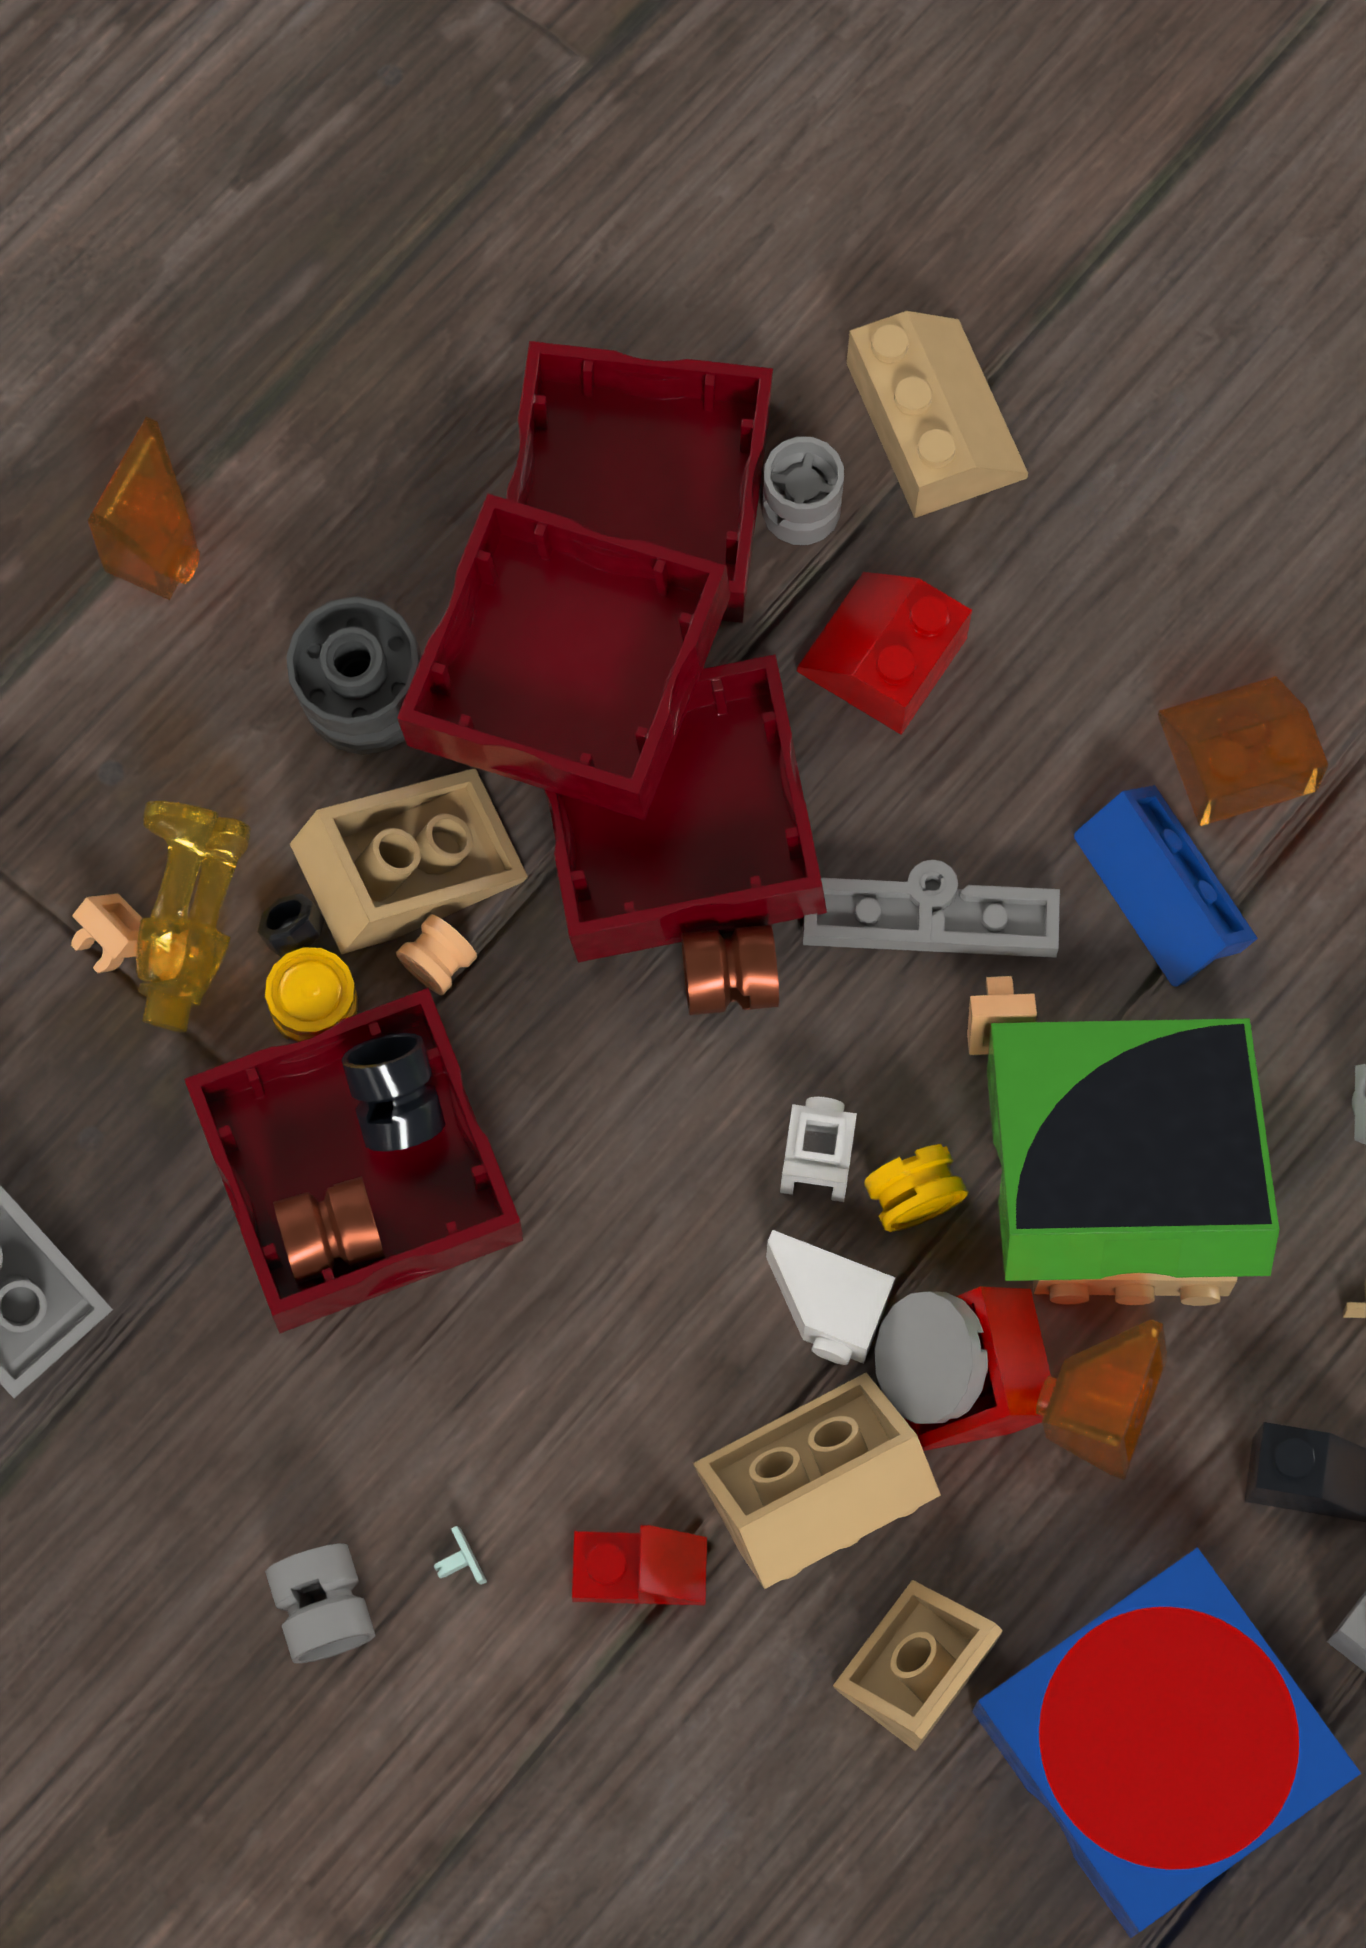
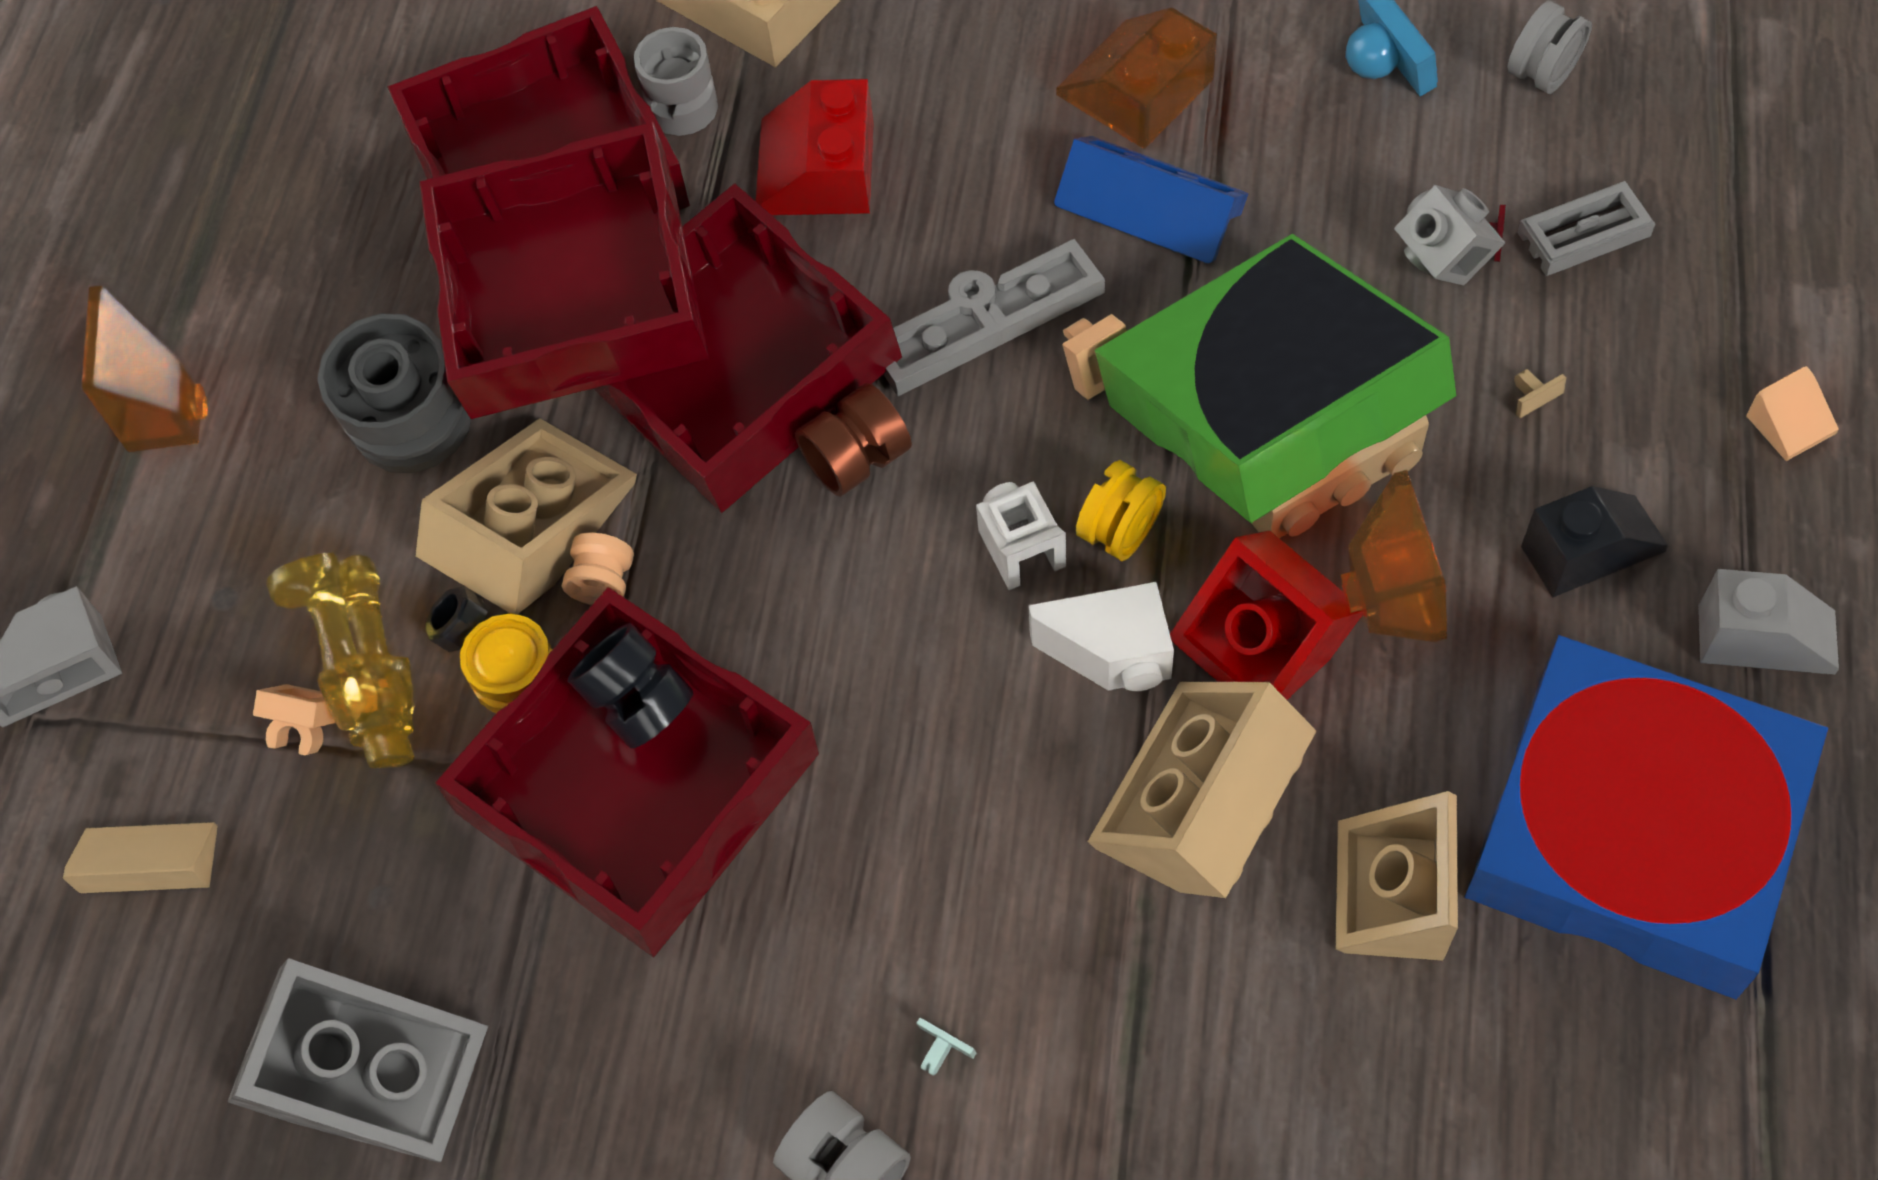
camera: 25 degrees left, 10 degrees down
copper wheel [273,1177,385,1284] -> none
red slope [572,1525,707,1605] -> none
light grey tile [875,1291,988,1424] -> none

